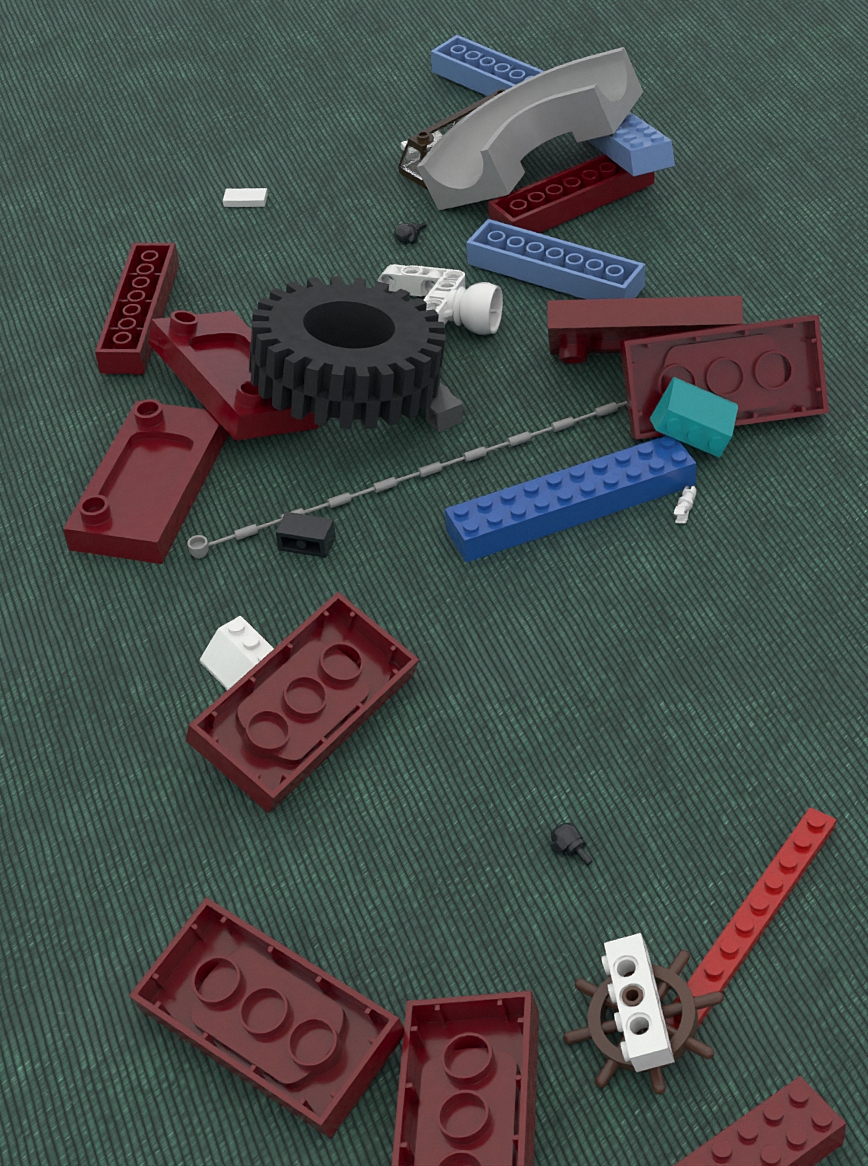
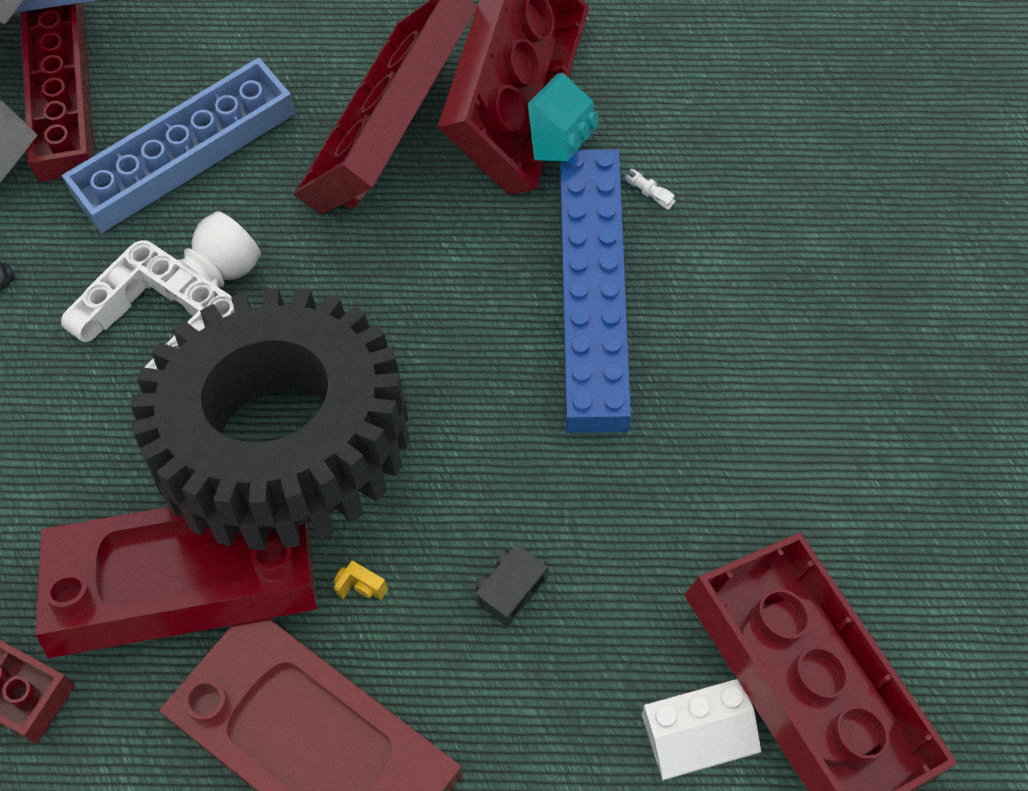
camera: 70 degrees left, 20 degrees up
light grey piece [187,401,627,558] -> none
none -> yellow bracket [334,561,388,600]

